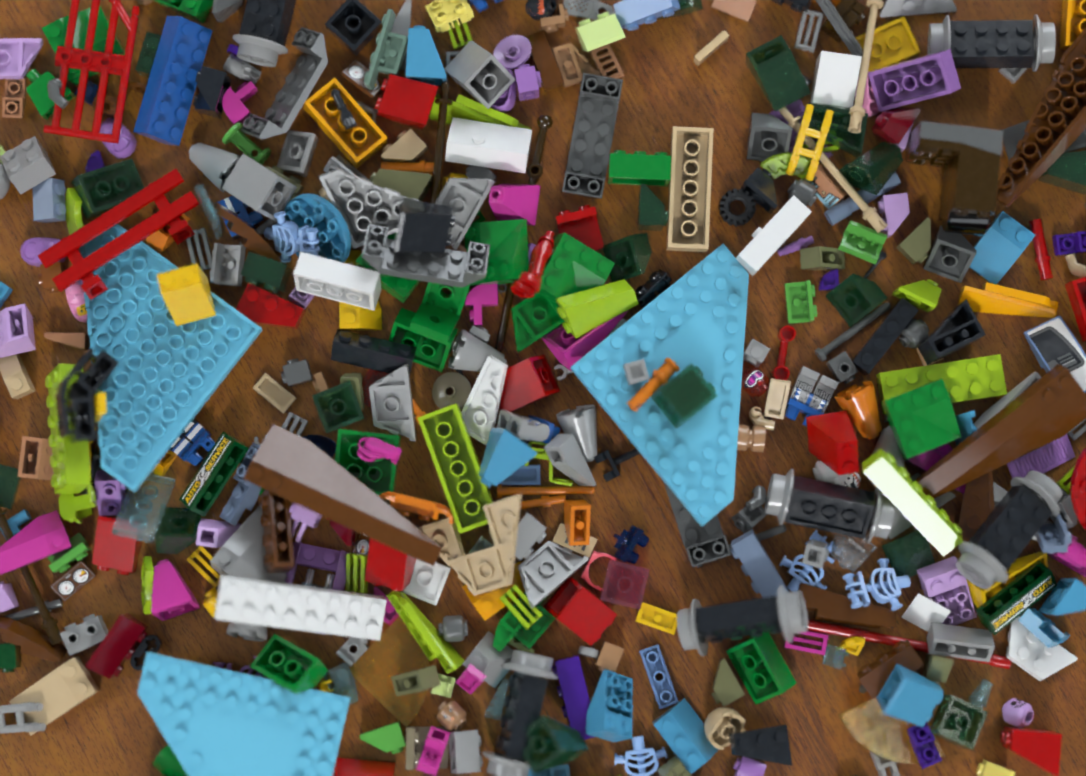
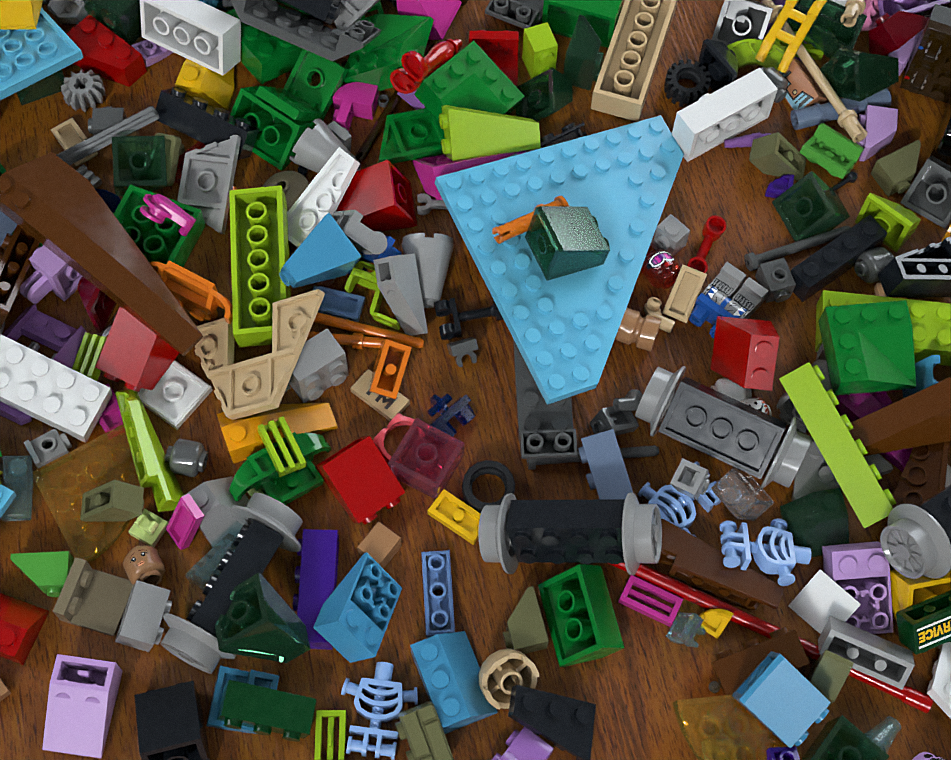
camera: 15 degrees right, 20 degrees down
dark pink brick [416,726,451,776] -> none
light grey wing [518,541,589,609] -> none
light grey tile [578,646,599,659] -> none
light grey plate [623,359,649,385] -> none
bright green bracket [784,280,817,324] -> none
orange cone [834,381,882,440] -> none
none -> dark grey axle [56,106,159,165]
none -> light grey gear [61,68,105,112]
none -> dark grey tile [446,337,479,367]
none -> black tyre [462,460,515,513]
none -> lime brick [522,22,558,82]

